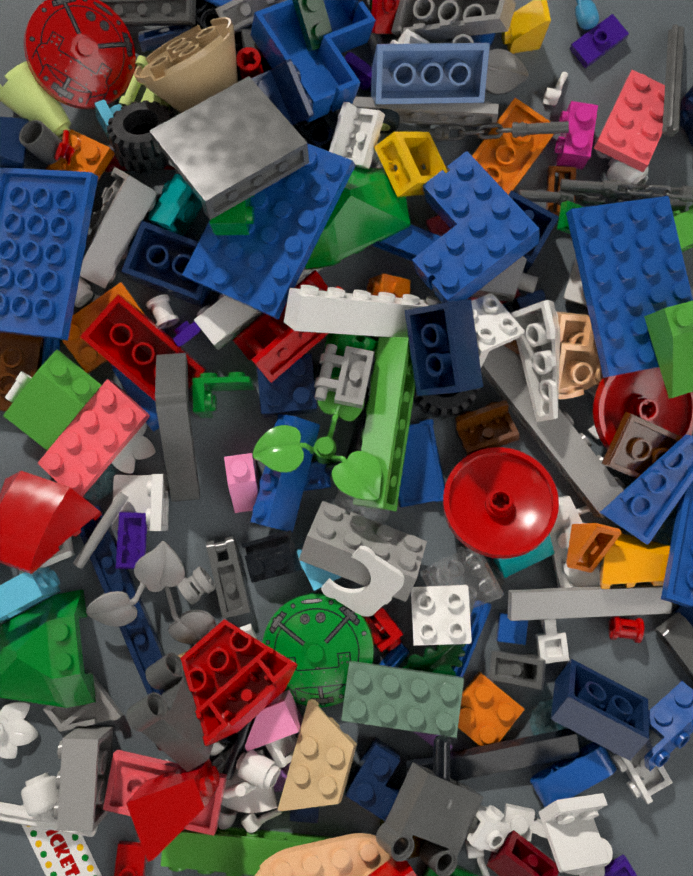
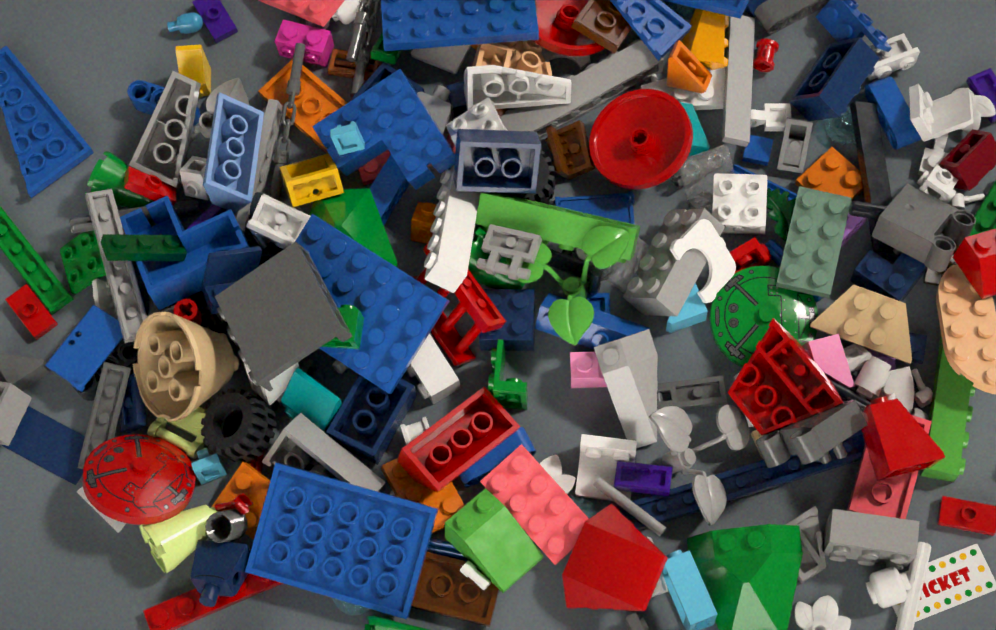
camera: 80 degrees left, 15 degrees down
dark grey beam [155,353,200,502] -> none
dark purple plate [173,321,201,347] -> none
light grey wheel [177,566,216,605] -> none
black plate [241,530,302,583] -> none
white hand [543,72,568,106] -> none
none -> medium azure tile [330,121,365,156]
none -> light grey wedge [594,329,658,448]

